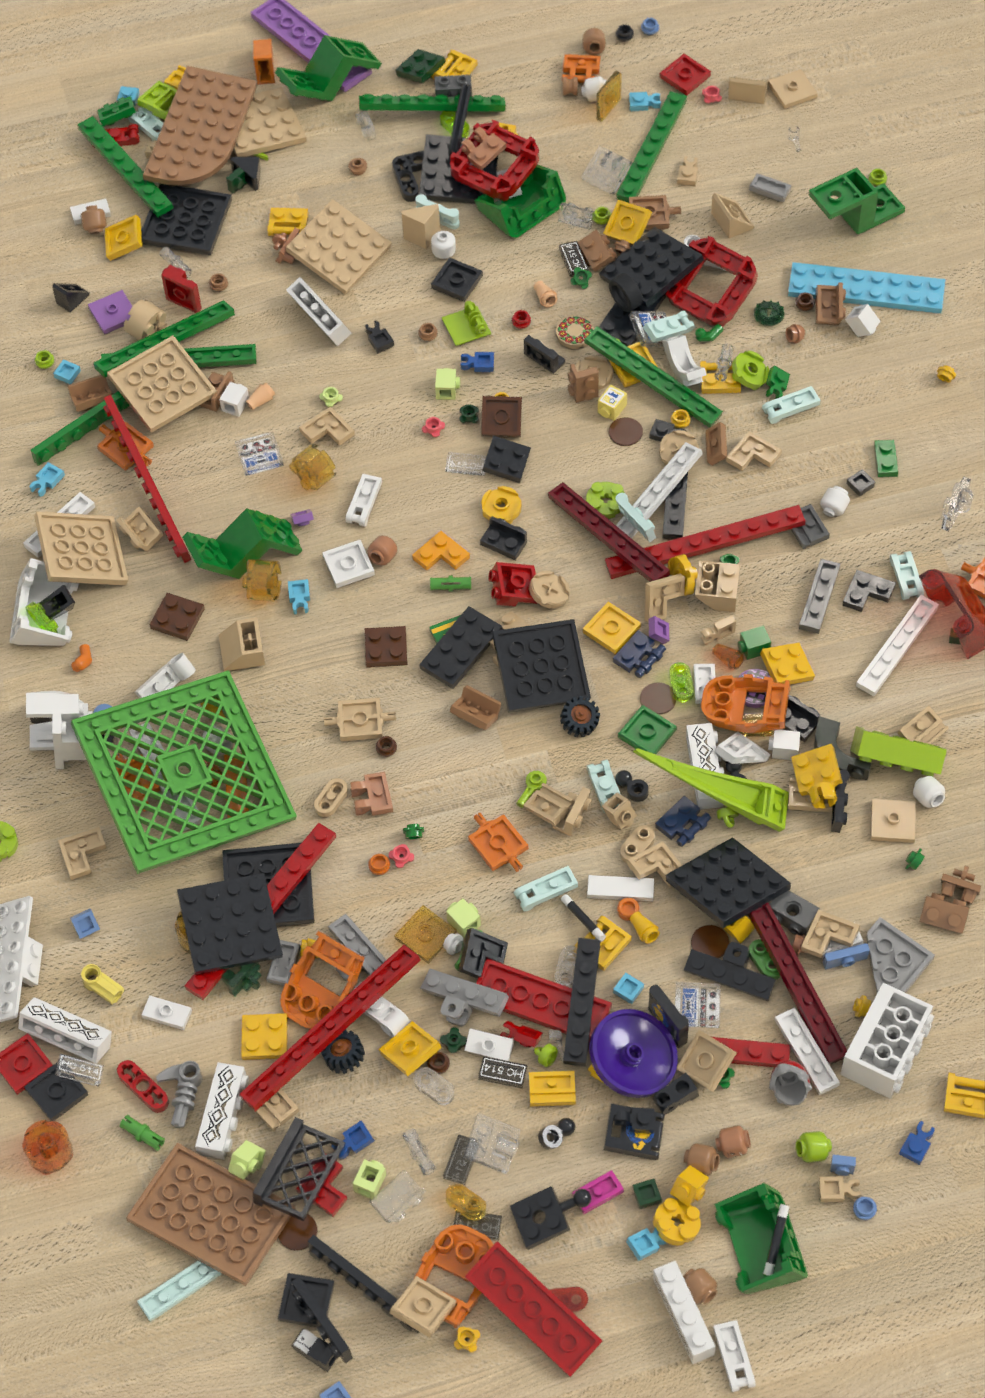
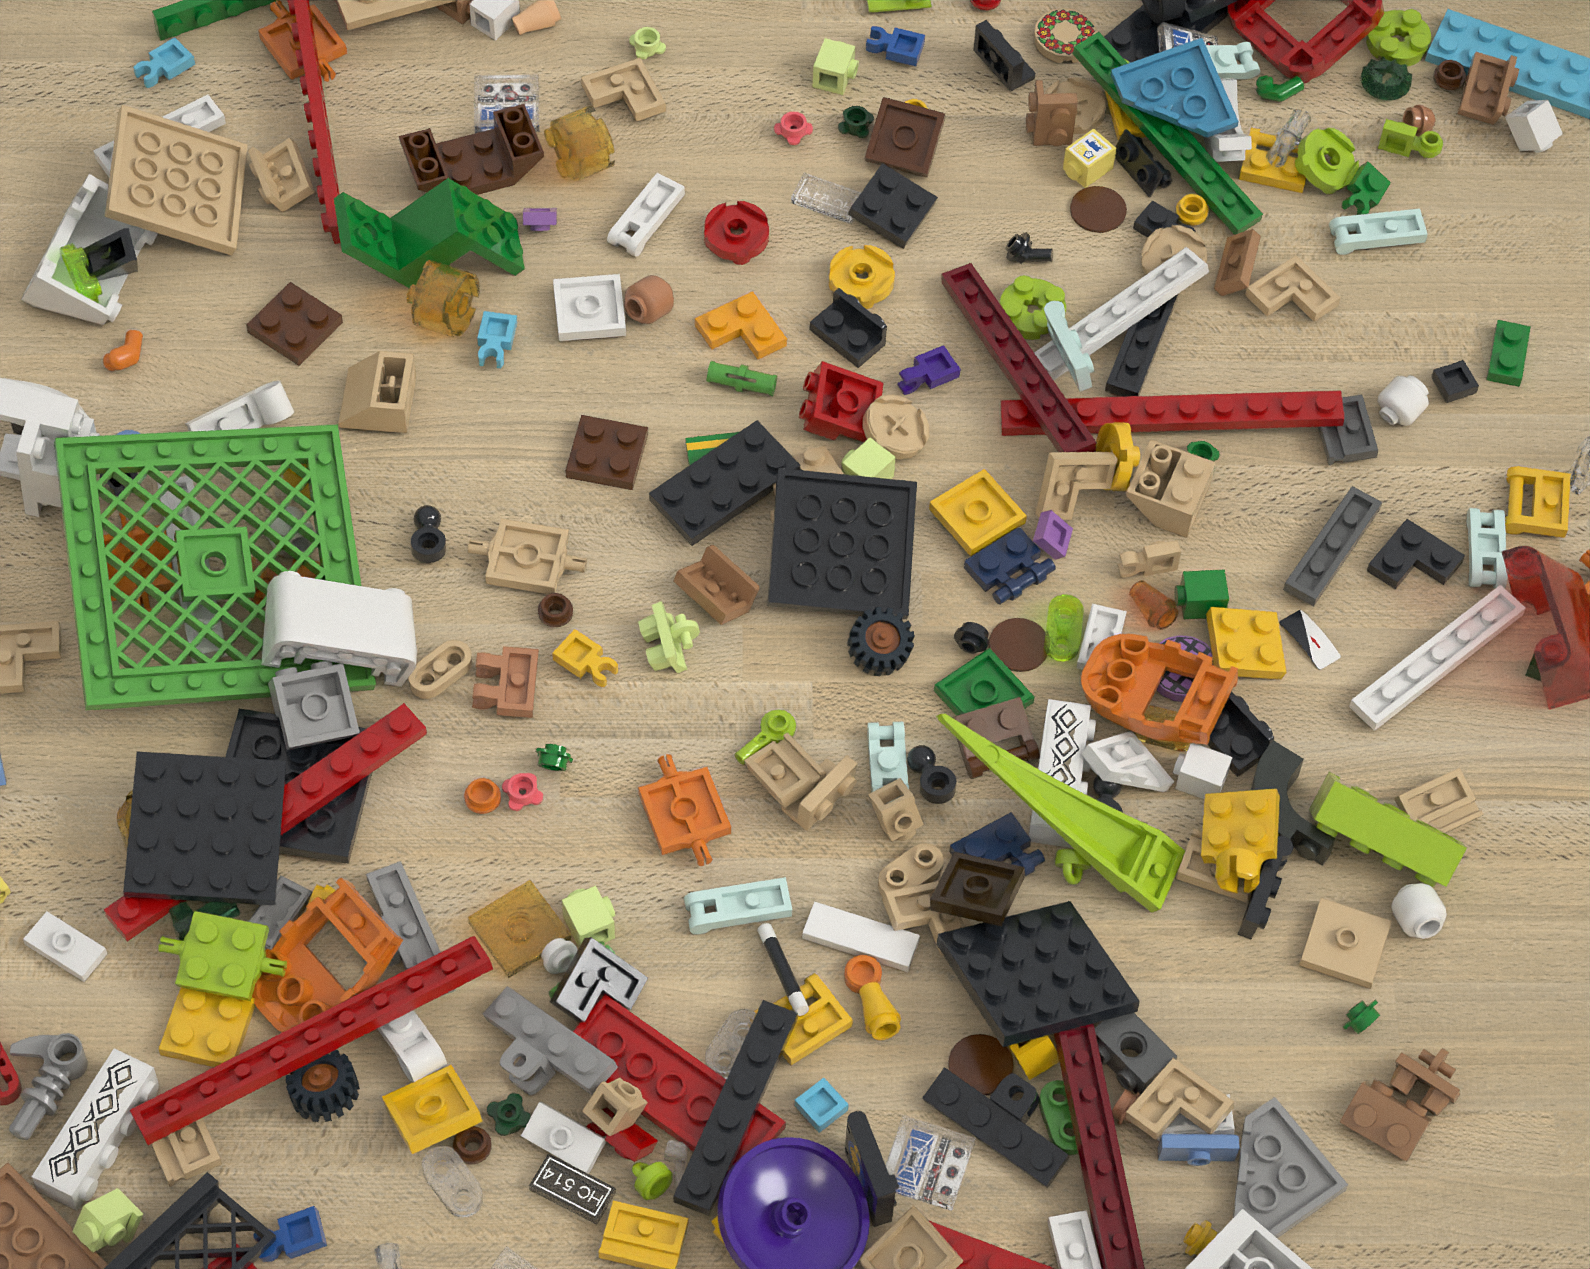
camera: 10 degrees right, 0 degrees up
none -> lime plate [158,911,287,1001]
none -> white windscreen [261,571,417,687]
none -> light grey plate [268,661,360,750]
none -> reddish brown slope [399,104,544,195]
none -> black plate [411,505,446,563]
none -> yellow plate [552,629,618,687]
none -> tan brick [582,1078,648,1136]
none -> yellowish green hips [638,601,700,673]
none -> red plate [704,201,769,265]
none -> yellowish green brick [841,438,896,479]
none -> dark purple plate [897,345,961,395]
none -> dark brown plate [930,852,1025,926]
none -> reddish brown plate [952,697,1040,779]
none -> black plate [954,622,989,654]
none -> black plate [1006,232,1053,264]
none -> dark azure plate [1111,38,1239,138]
none -> black hinge [1115,129,1172,197]
none -> sticker [1279,610,1341,670]
none -> lime plate [1366,9,1431,67]
none -> lime plate [1378,119,1443,158]
none -> yellow plate [1505,466,1571,538]

